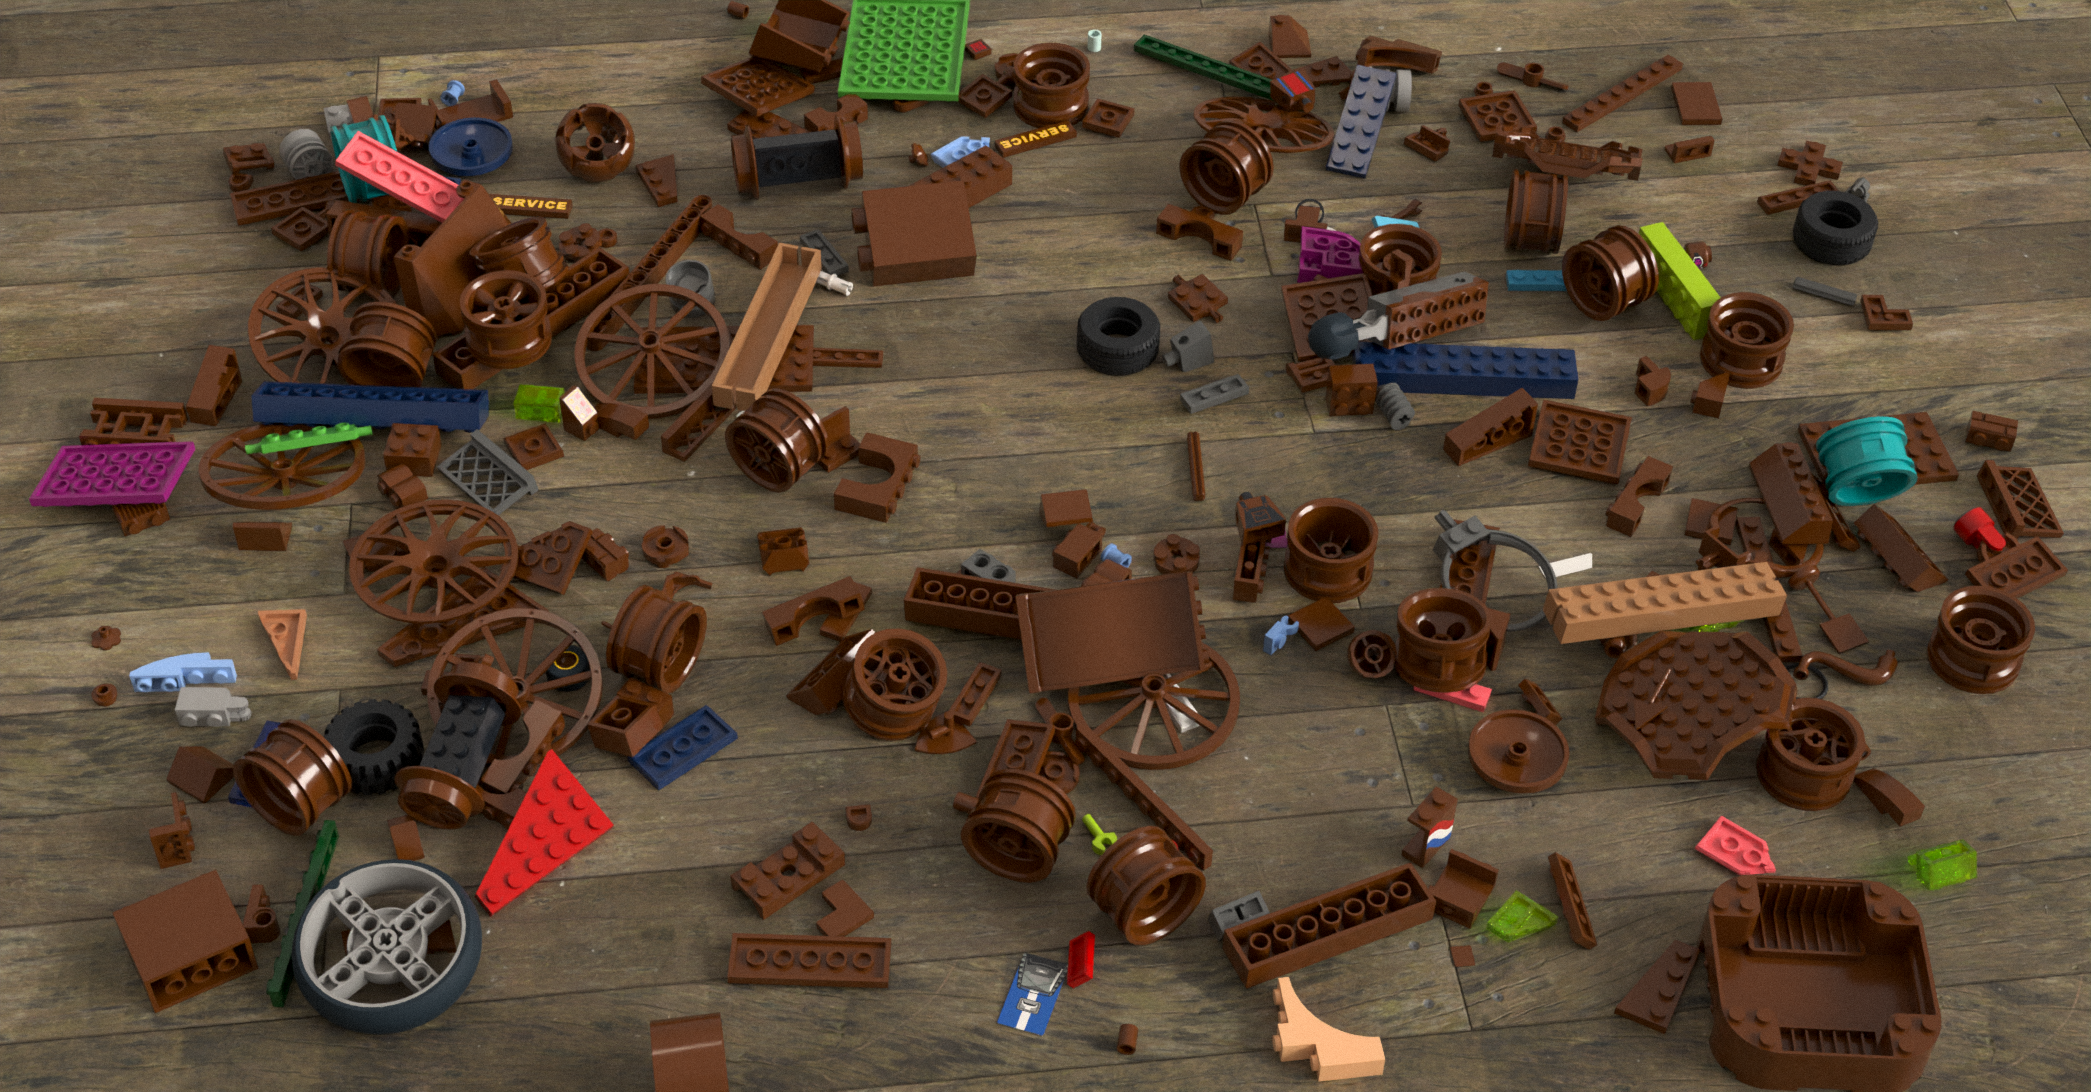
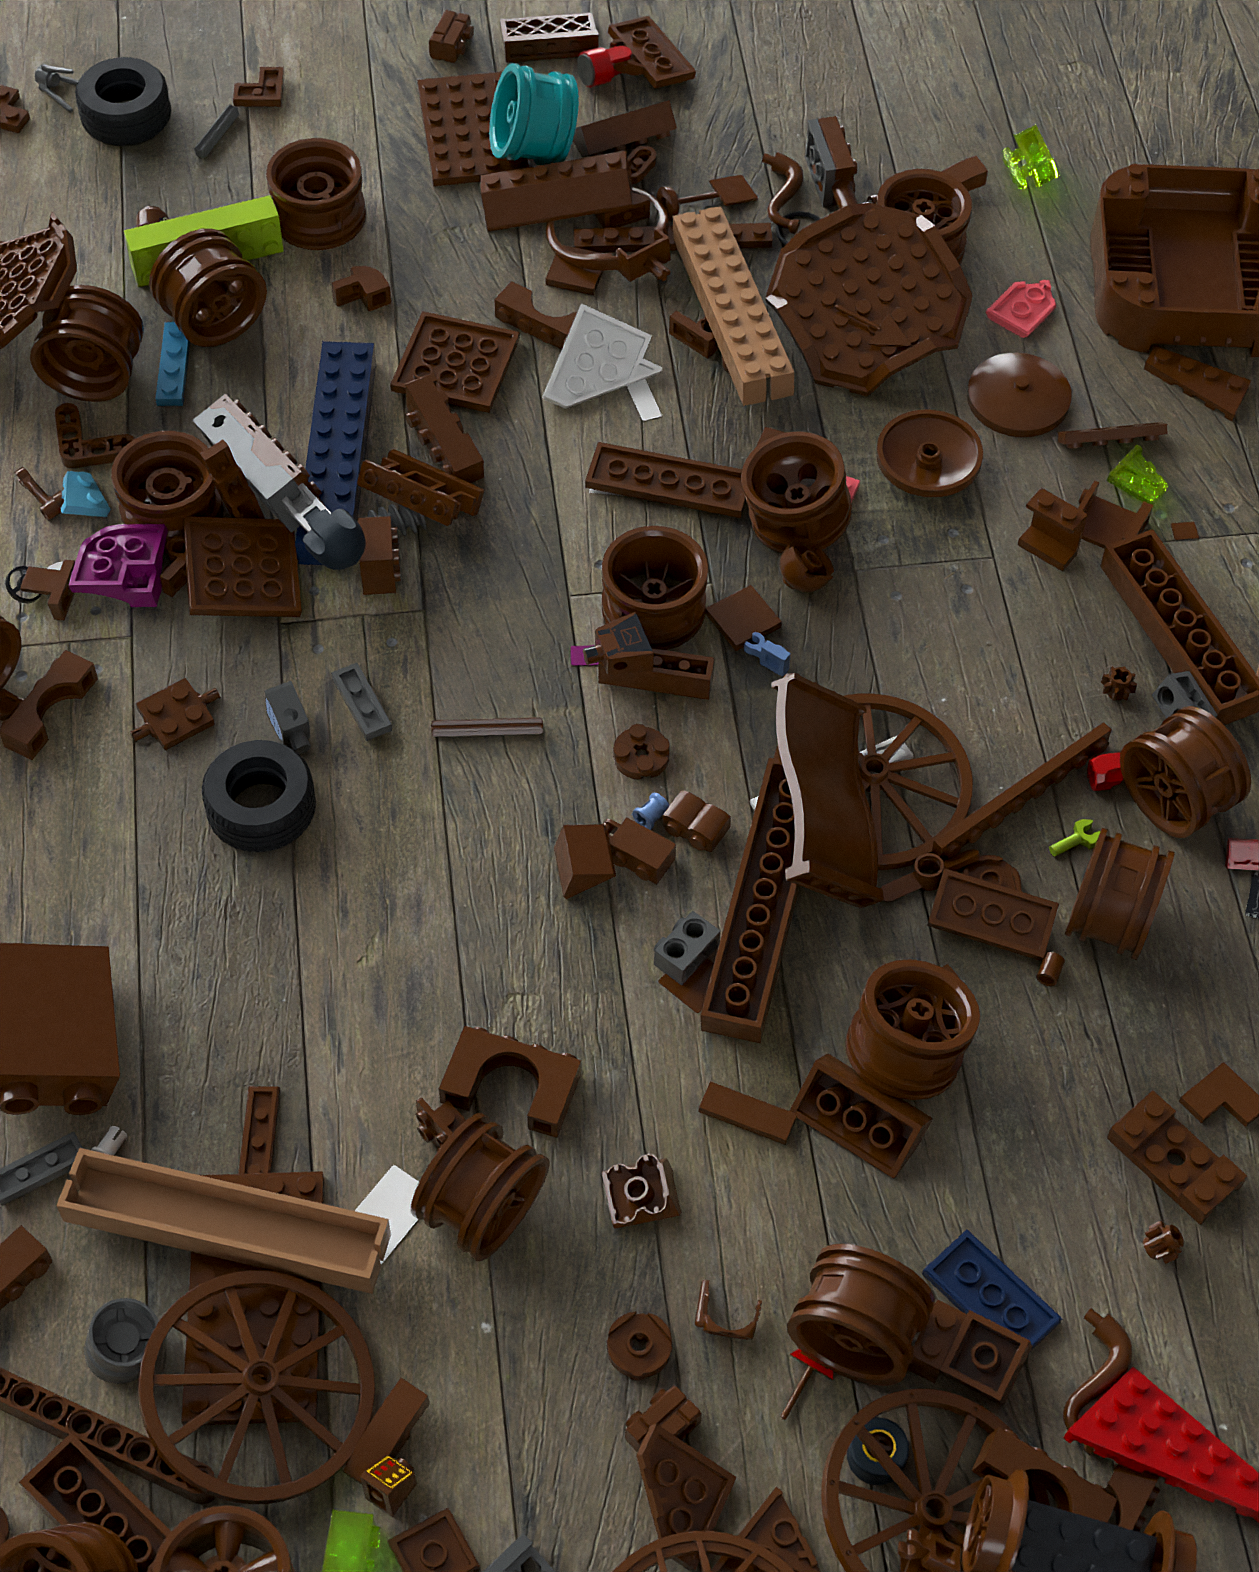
camera: 90 degrees left, 10 degrees up
reddish brown fence [661,383,737,462] -> none
reddish brown arch [762,576,865,646] -> none
reddish brown tile [845,804,872,831] -> none
reddish brown plate [949,662,1002,727] -> none
reddish brown plate [1285,357,1335,393] -> none
dark grey brick [1433,510,1558,632] -> none
reddish brown plate [1518,679,1563,725] -> none
reddish brown slope [1690,373,1730,419] -> none
reddish brown tile [1757,180,1839,215] -> none
reddish brown wheel [1927,586,2035,694] -> none
none -> reddish brown beam [55,403,135,468]
none -> reddish brown fence [357,449,485,526]
none -> white wing [542,304,663,409]
none -> reddish brown plate [627,146,656,184]
none -> piece [805,116,858,209]
none -> reddish brown dish [967,353,1072,437]
none -> reddish brown animal [1063,1308,1132,1455]
none -> reddish brown gear [1101,666,1137,701]
none -> reddish brown gear [1143,1221,1184,1264]

